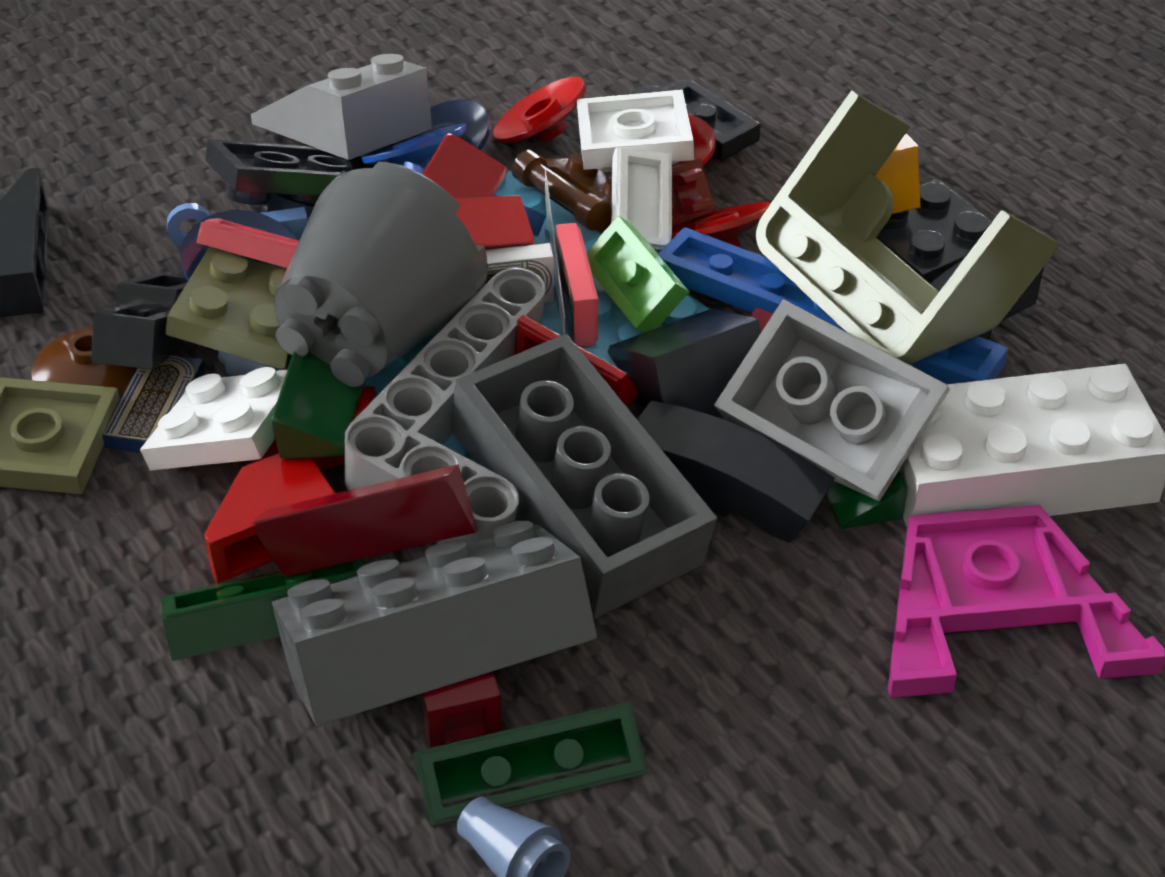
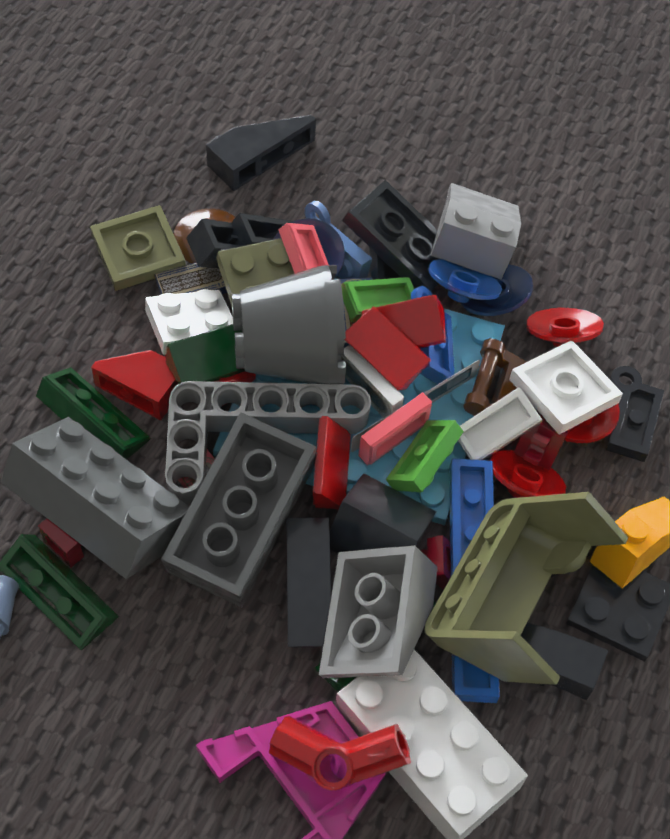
camera: 55 degrees right, 15 degrees up
dark red slope [252,464,477,577] -> none
none -> red piece [268,716,411,791]

